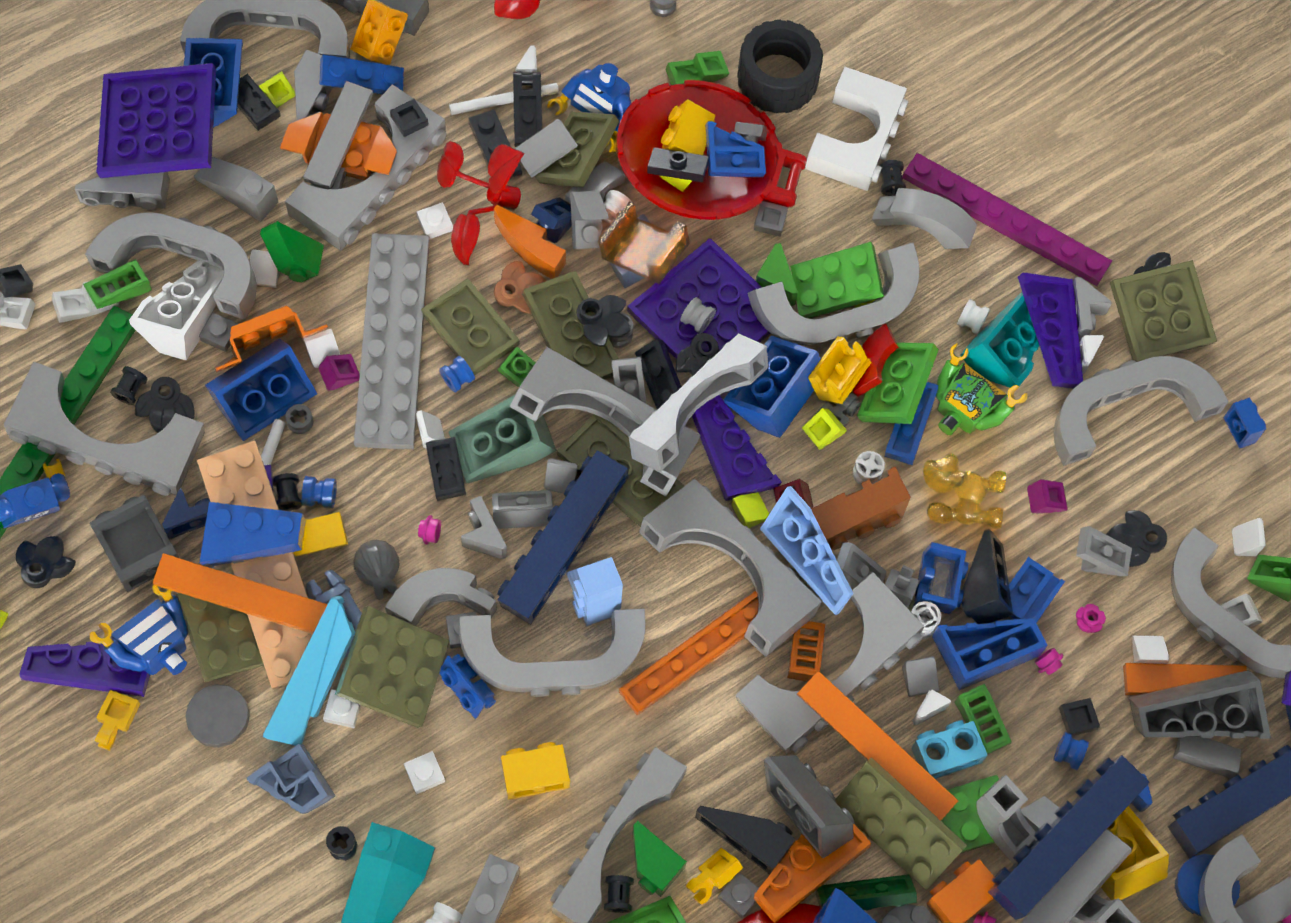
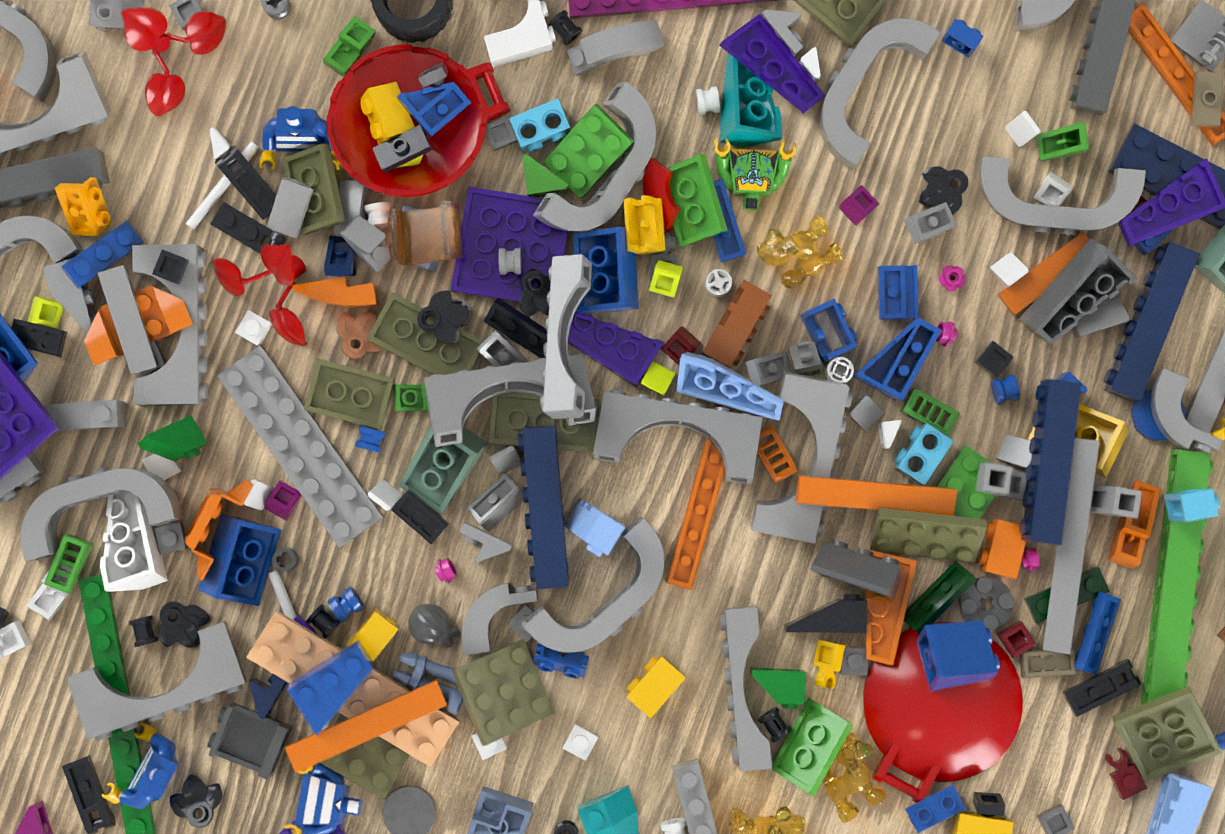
camera: 30 degrees left, 20 degrees up
medium azure wedge [263,595,355,746] -> none
black slope [962,529,1013,624] -> none
none -> medium azure brick [509,98,571,153]

